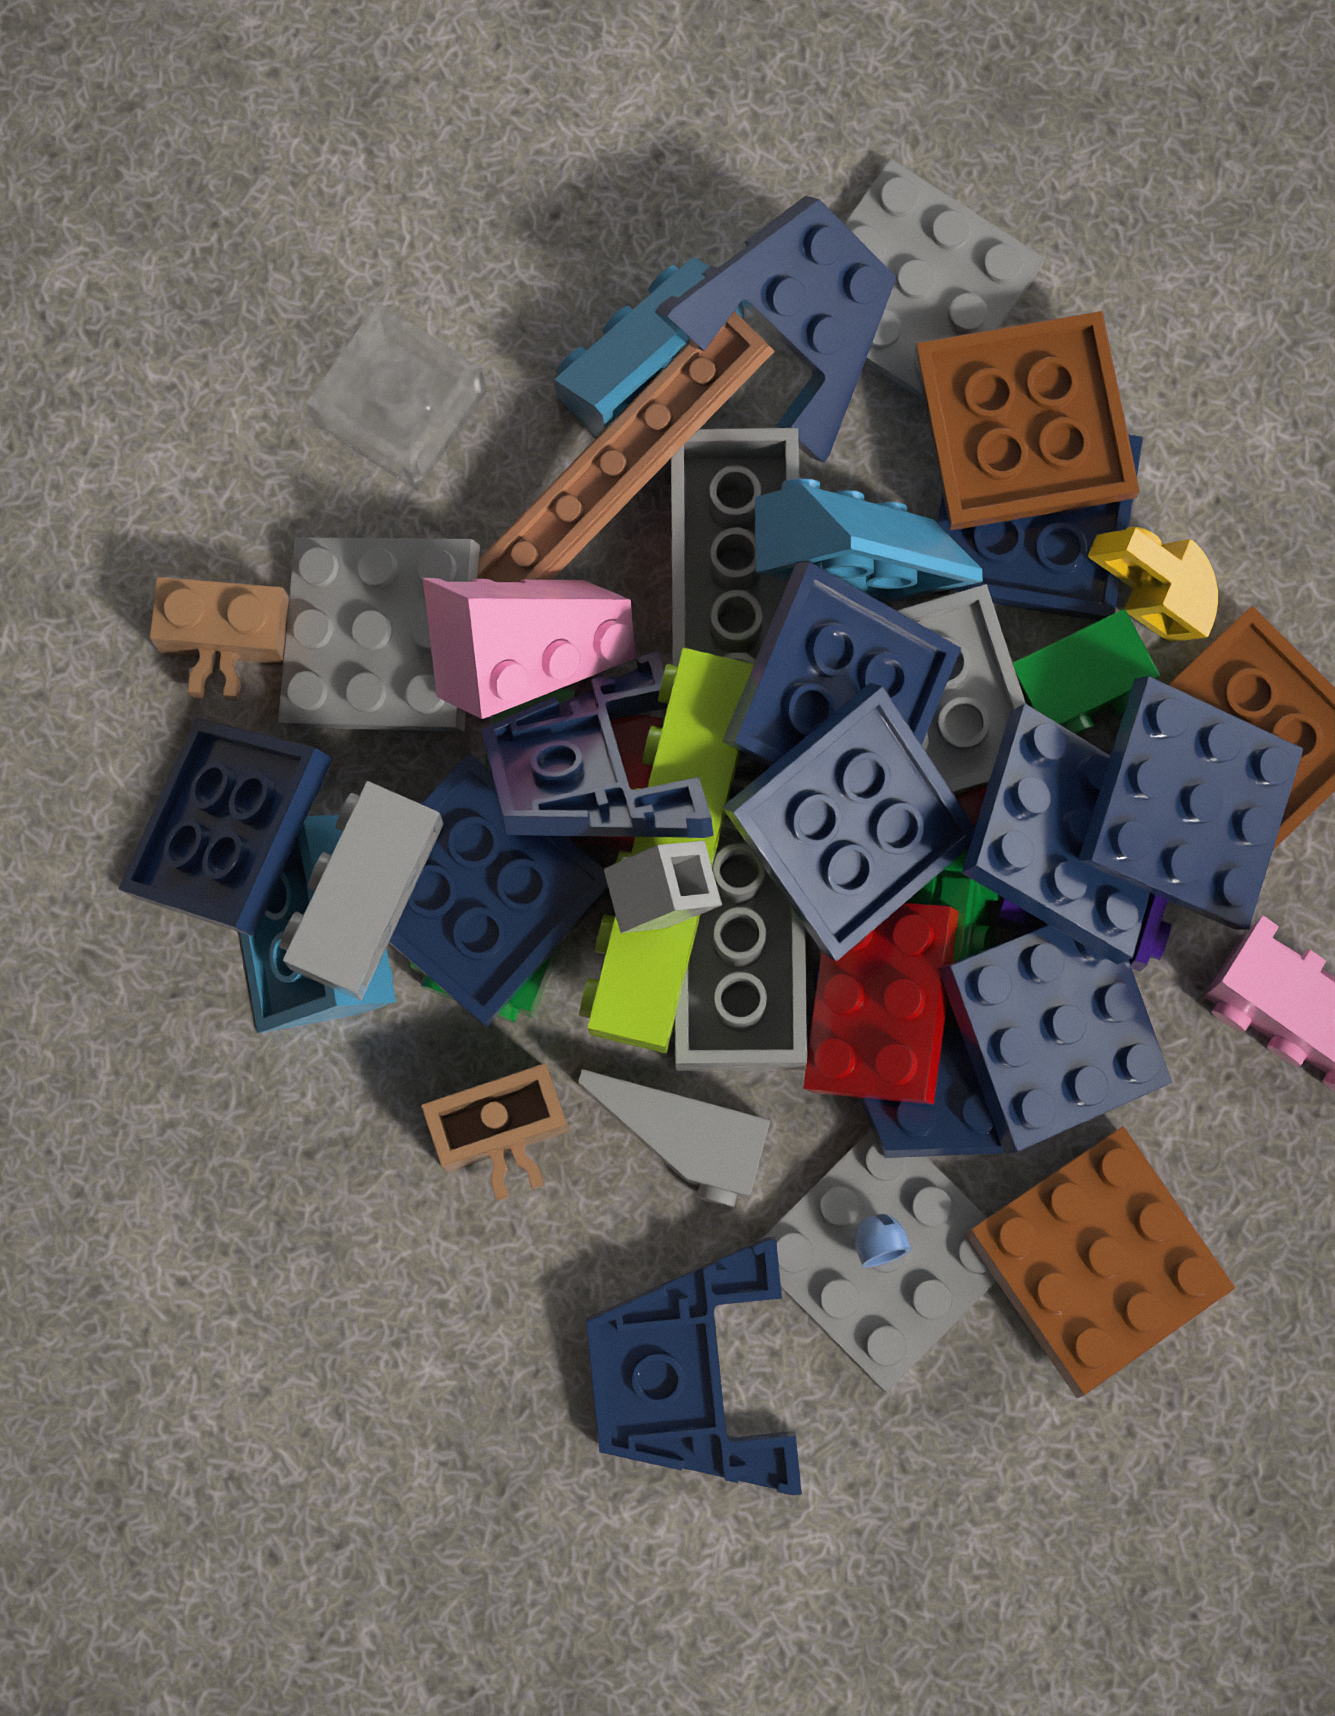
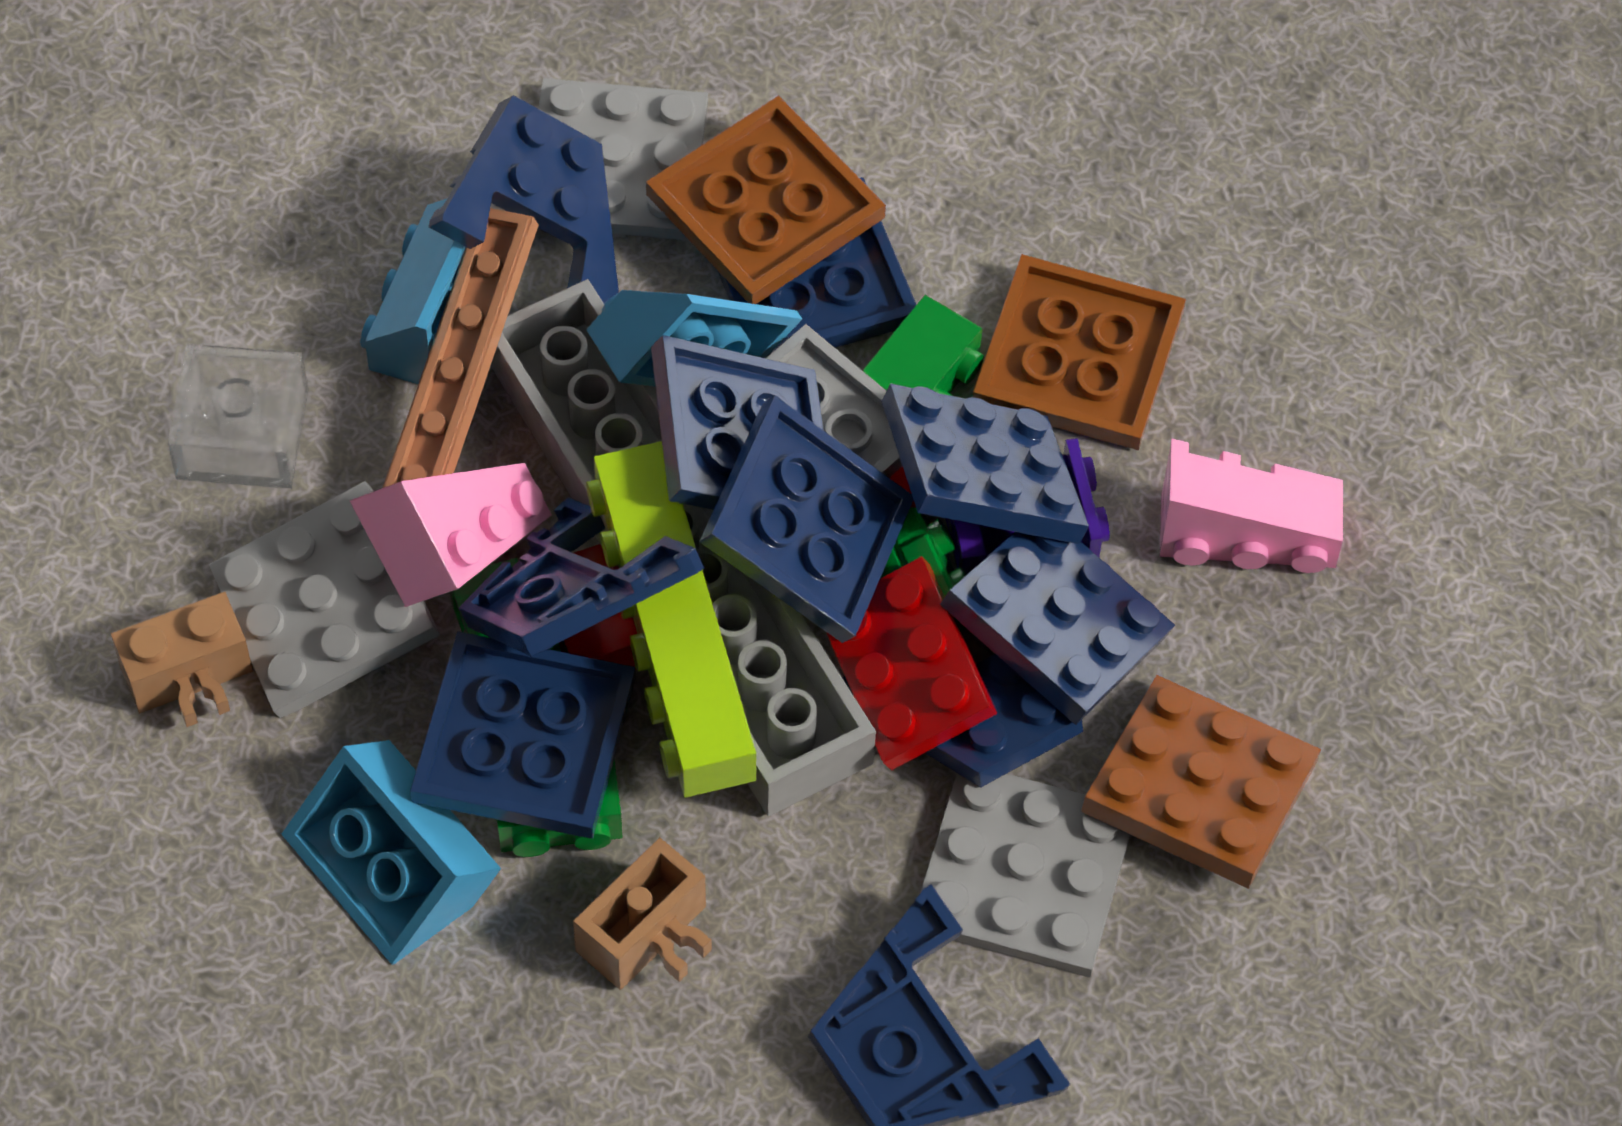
camera: 35 degrees left, 20 degrees down
dark blue plate [118,717,332,937] -> none
light grey brick [280,781,444,1001] -> none
light grey slope [578,1069,771,1207] -> none
light grey brick [604,841,722,933] -> none
medium blue hinge [854,1214,912,1268] -> none
dark blue plate [1078,676,1303,930] -> none
yellow brick [1088,527,1218,642] -> none

